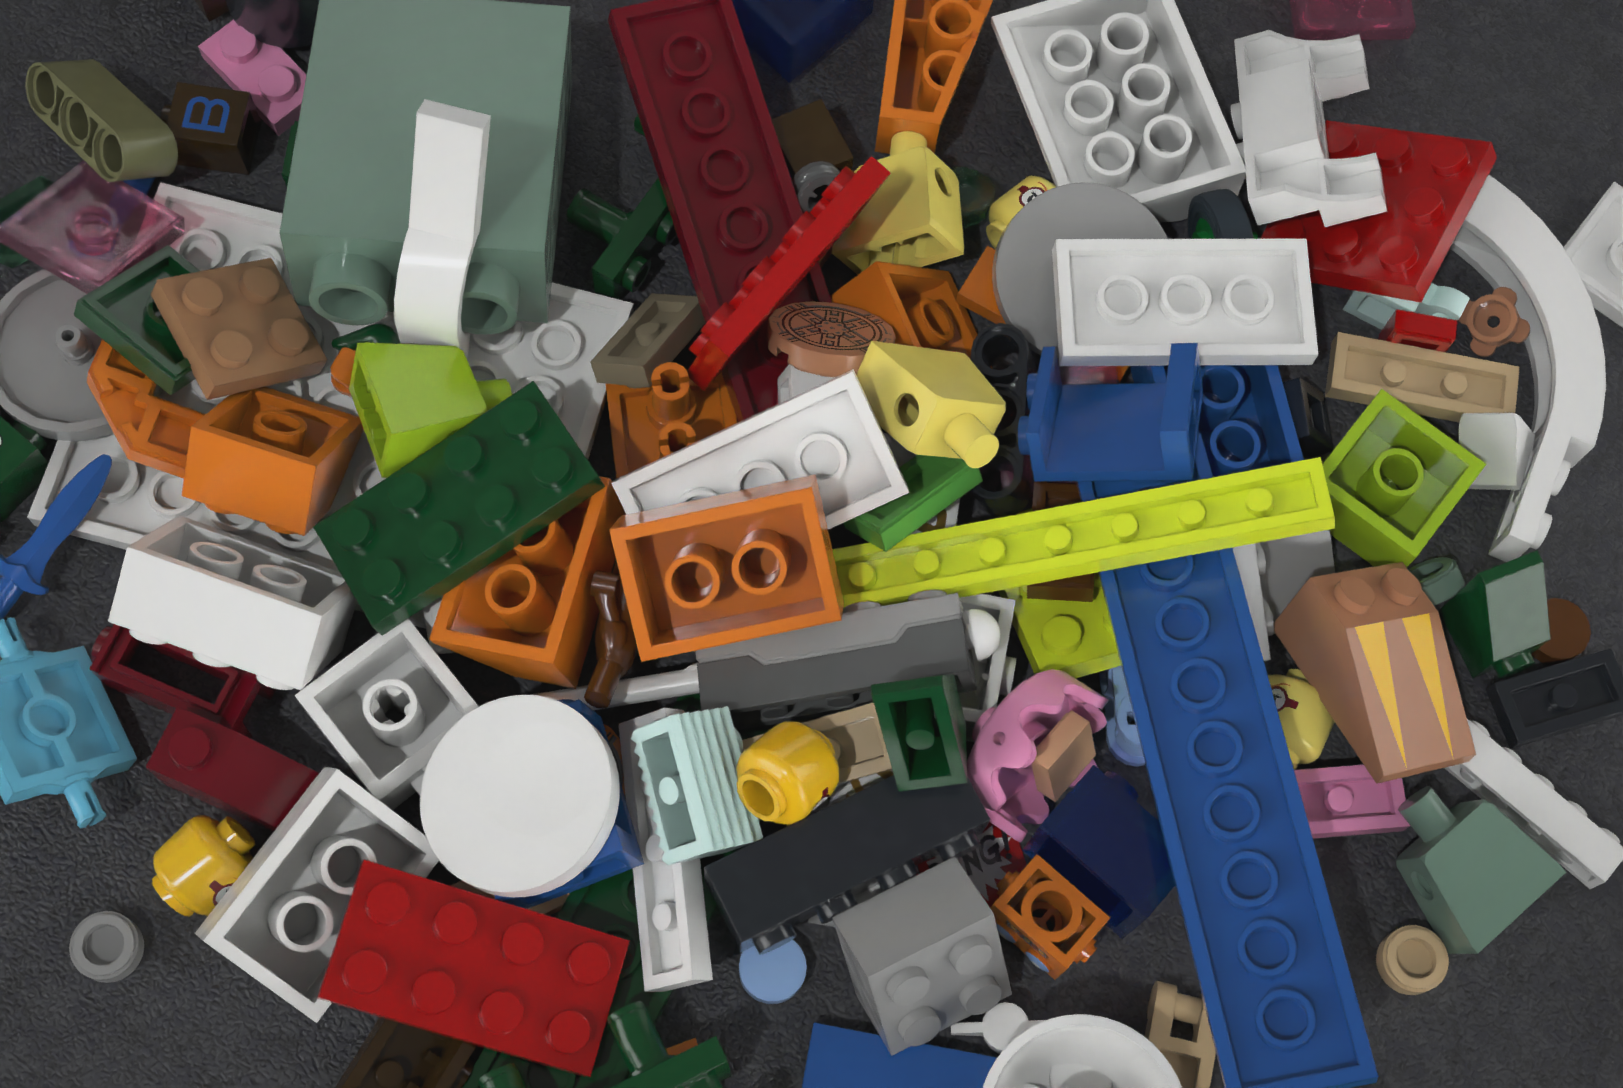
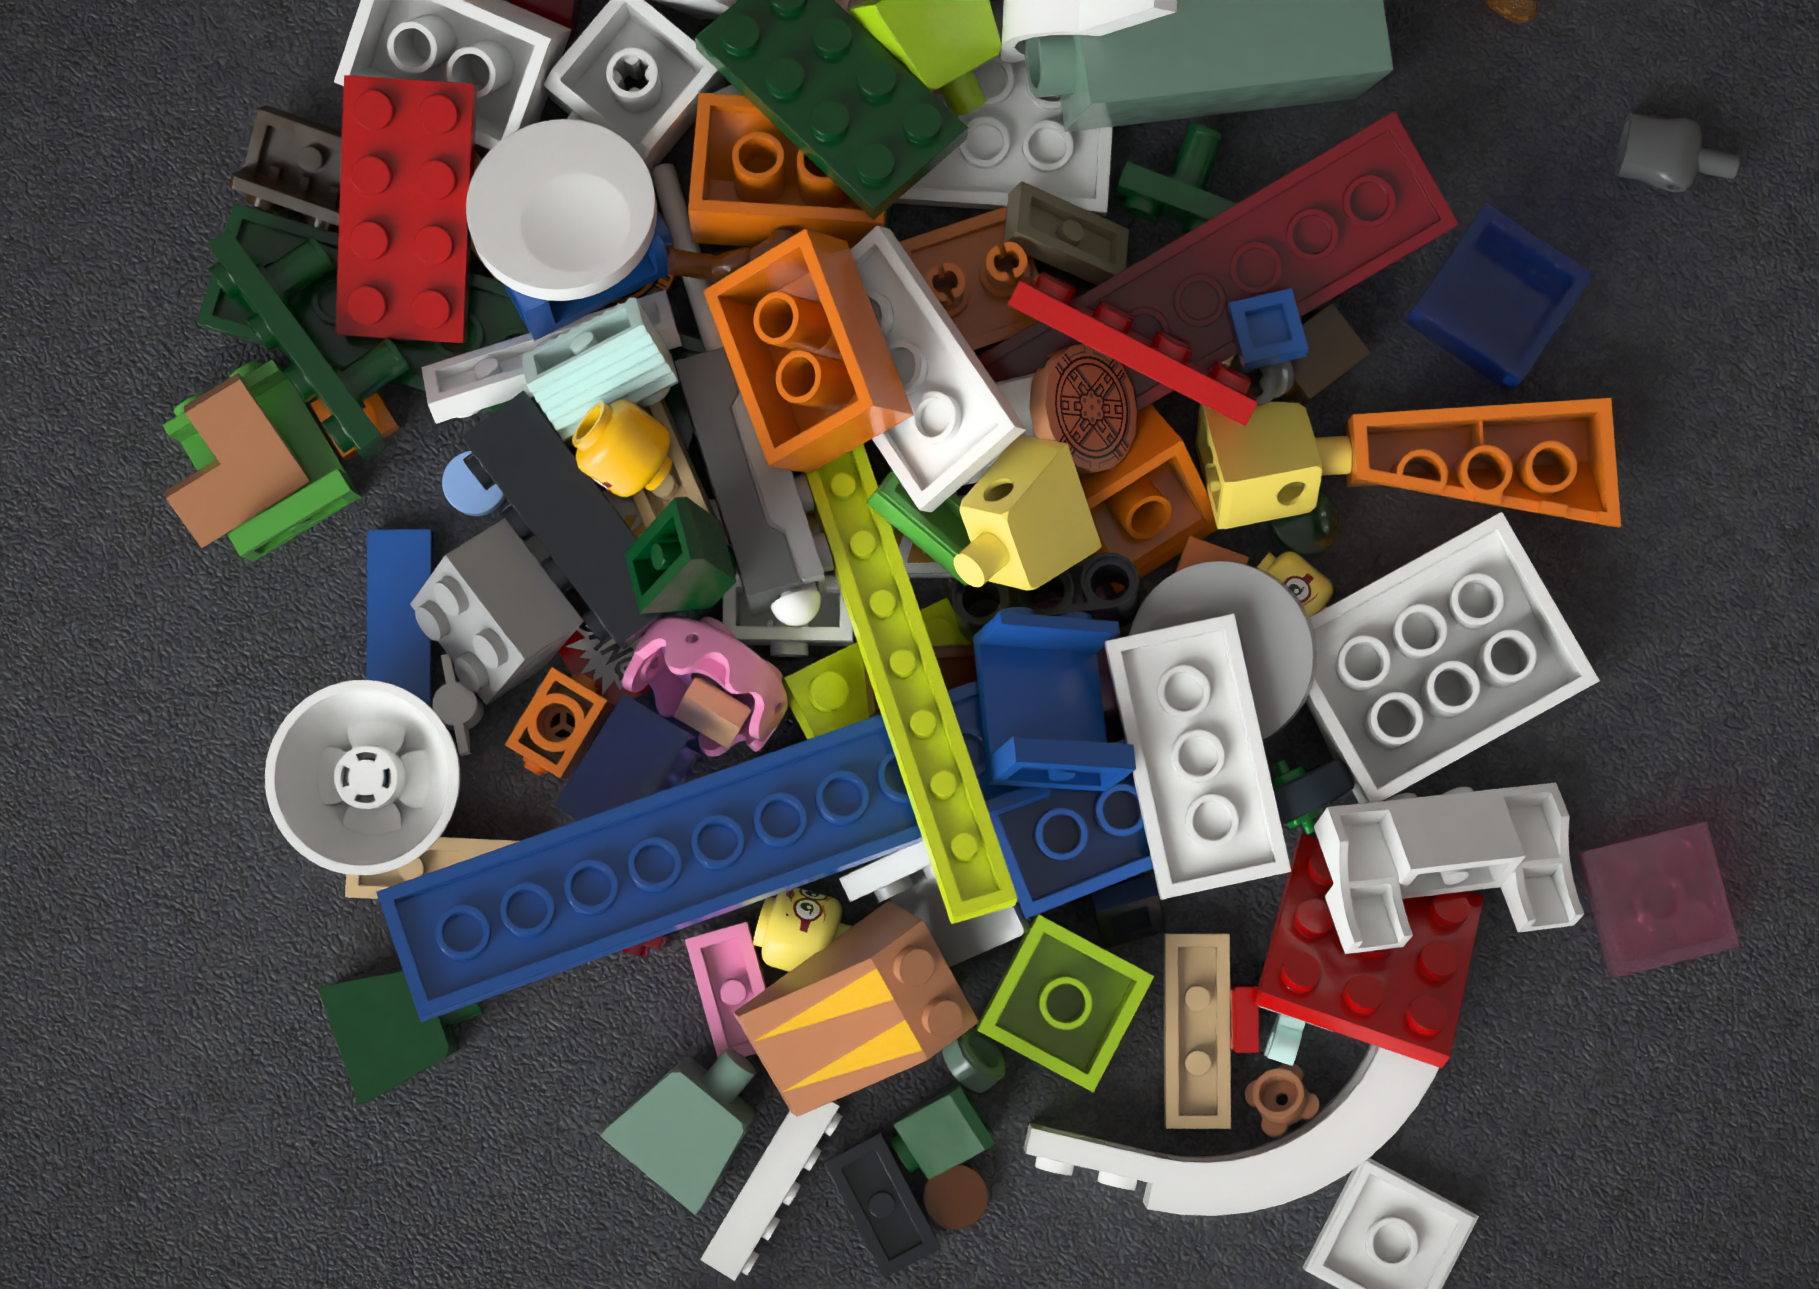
camera: 90 degrees right, 15 degrees up
tan tile [1376,925,1449,995] -> none
white slope [1459,413,1535,490] -> none
none -> blue plate [1227,288,1309,371]

